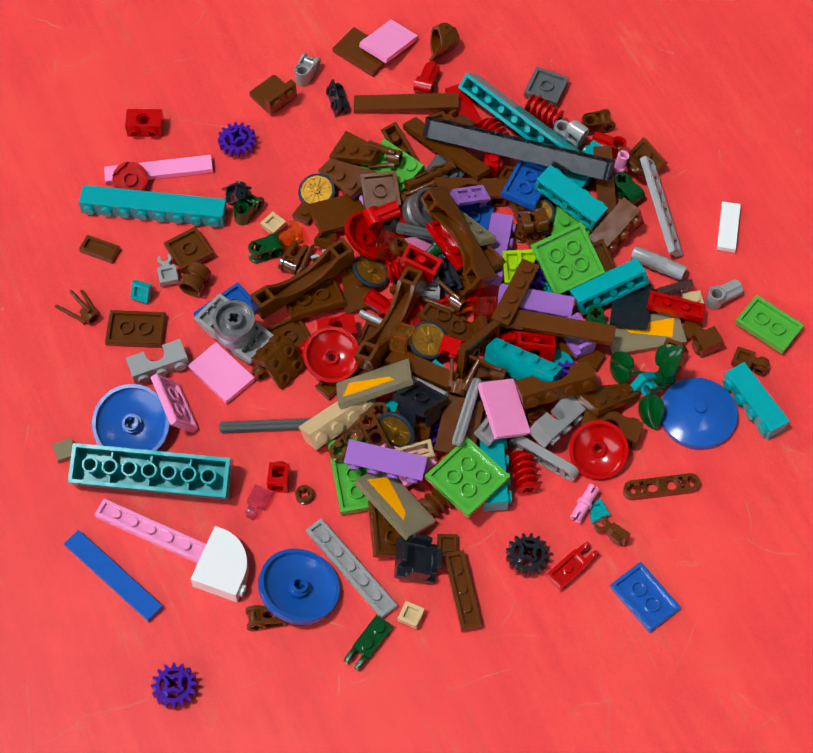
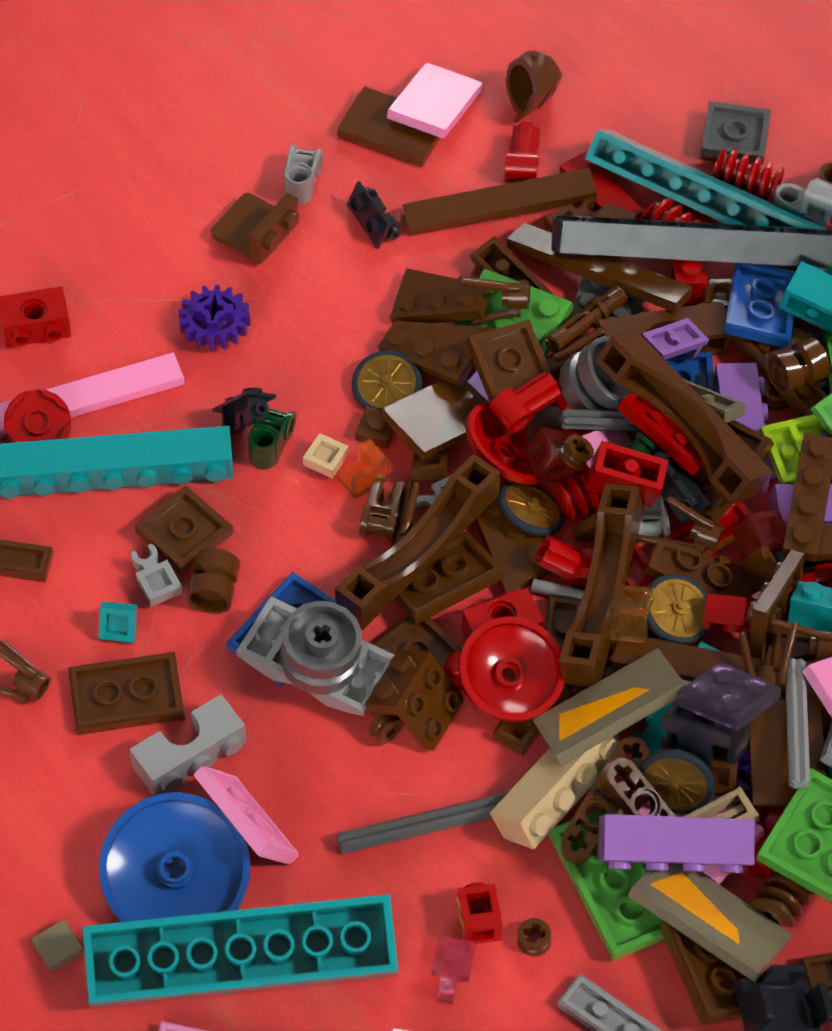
camera: 15 degrees left, 5 degrees down
bright pink tile [188,342,255,405] -> none
dark green piece [248,234,285,264] -> none
none -> clear purple plate [676,662,780,731]

